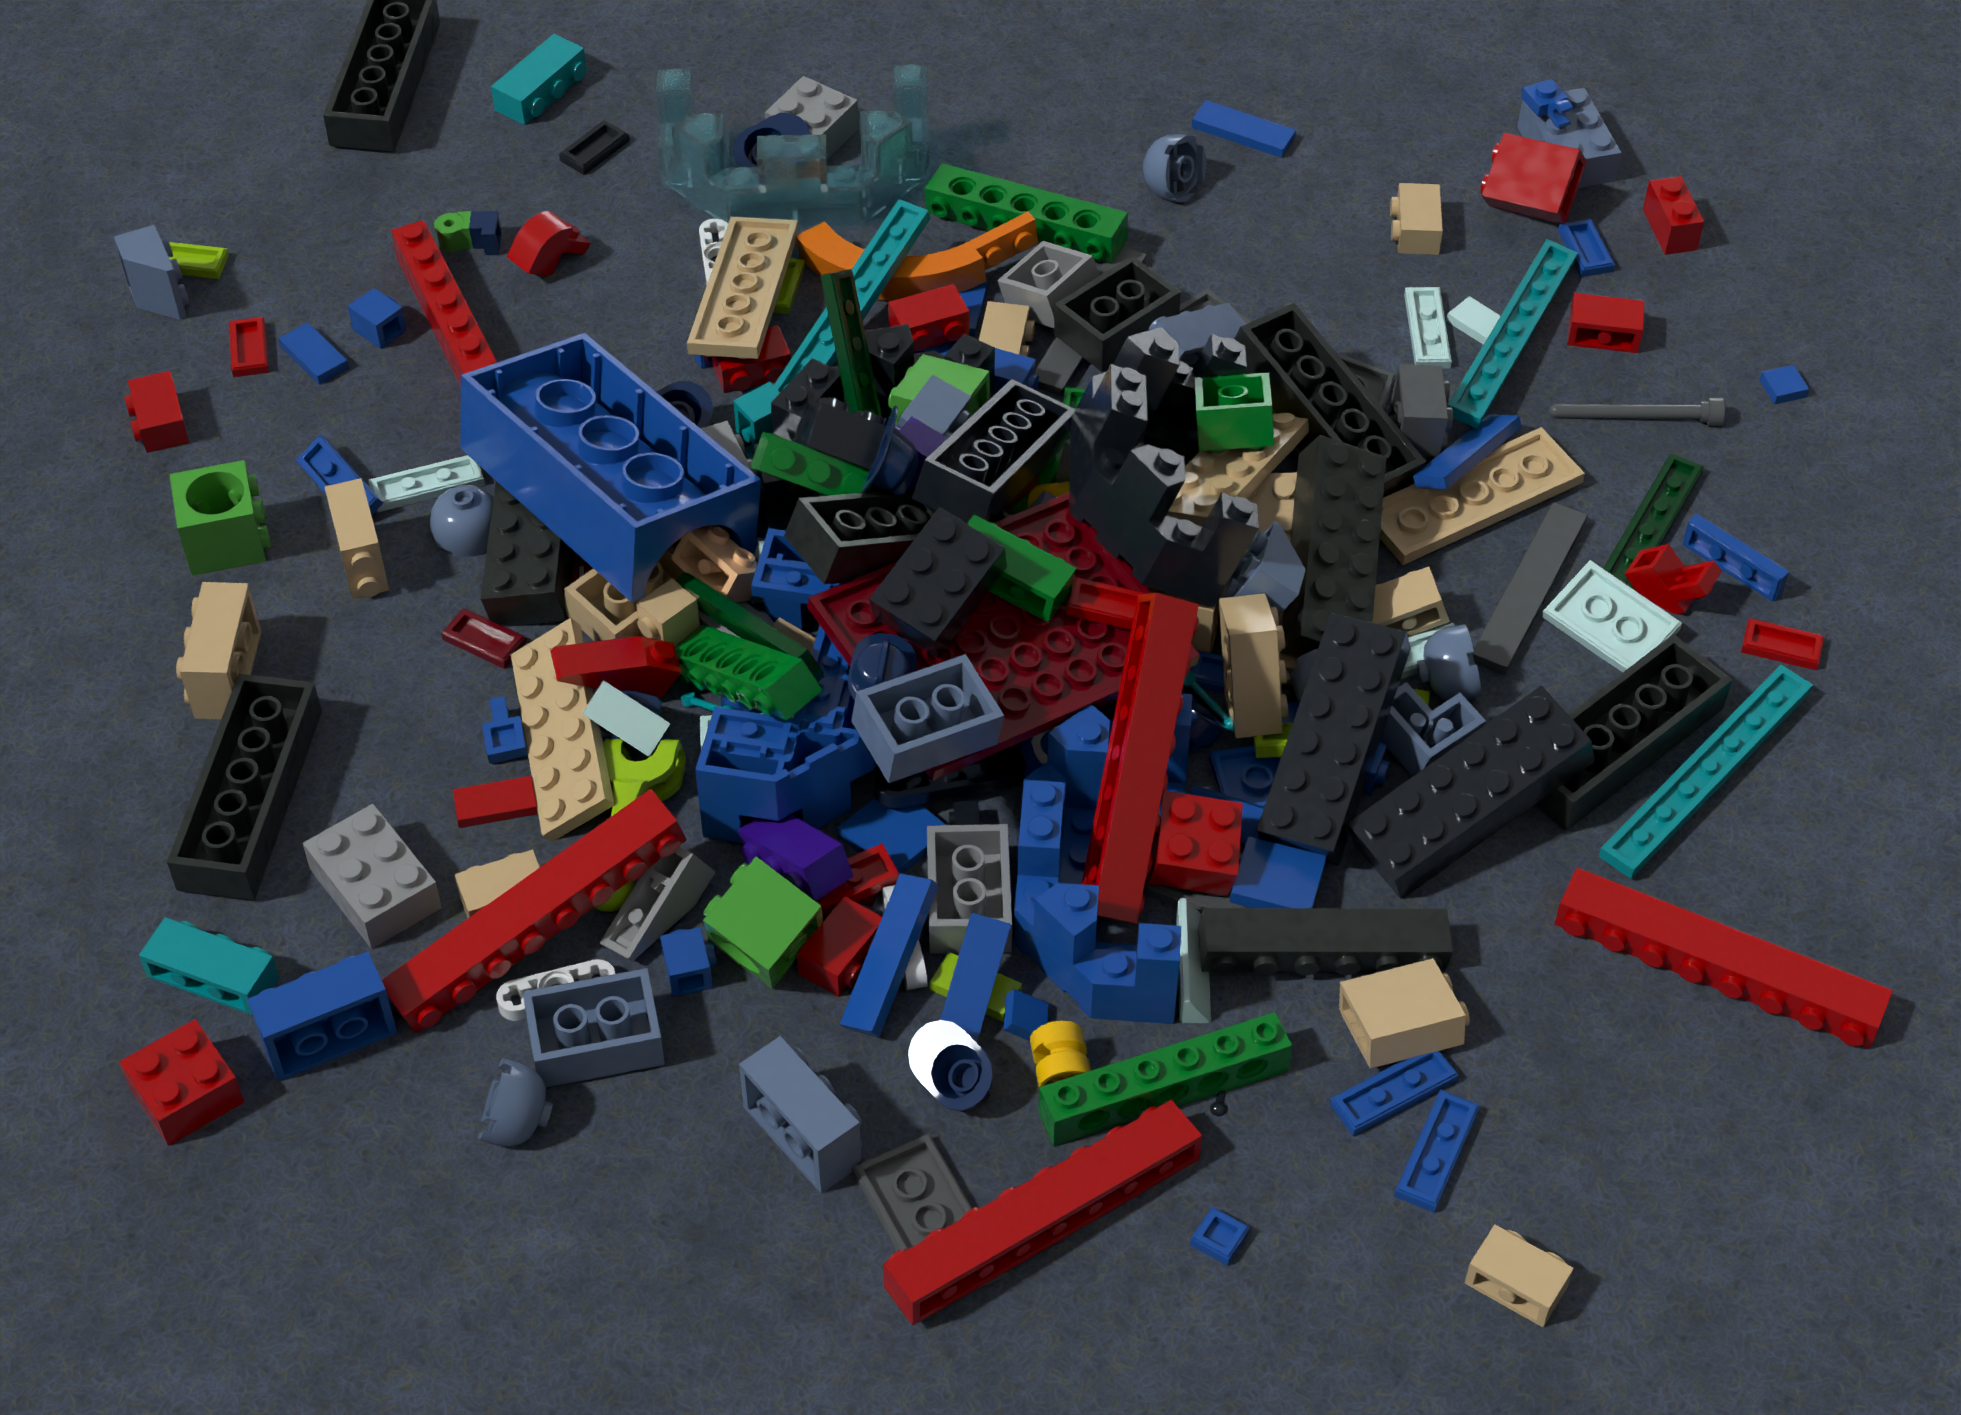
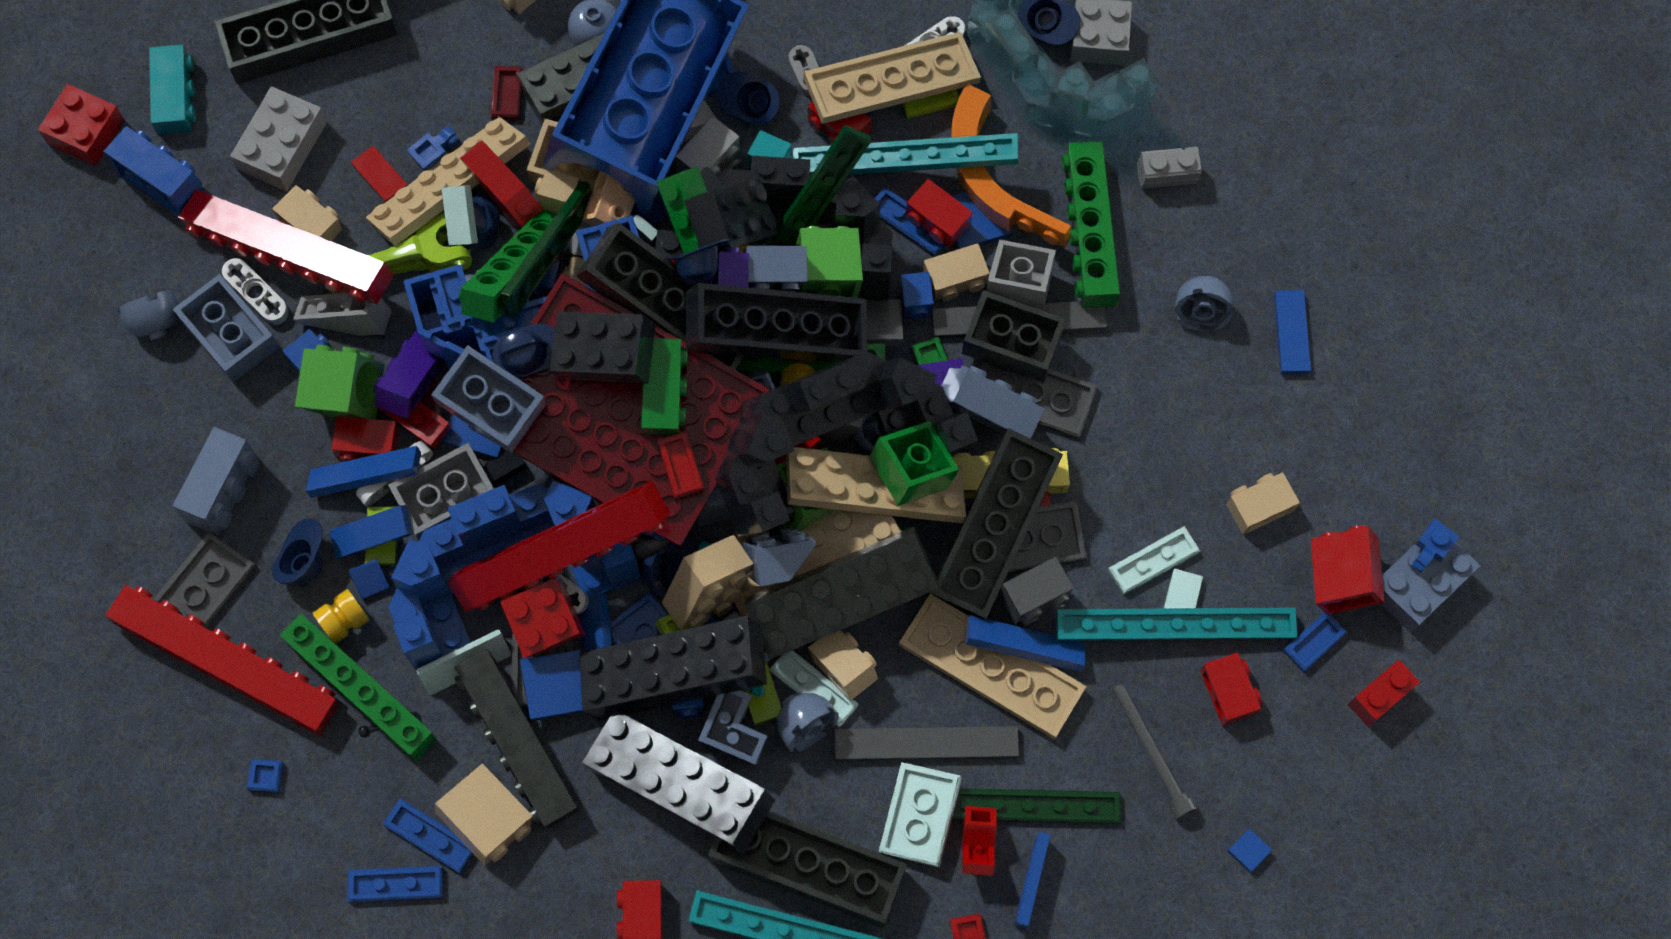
camera: 60 degrees right, 20 degrees up
none -> light grey beam [789,45,819,96]
none -> light grey brick [1137,147,1201,189]

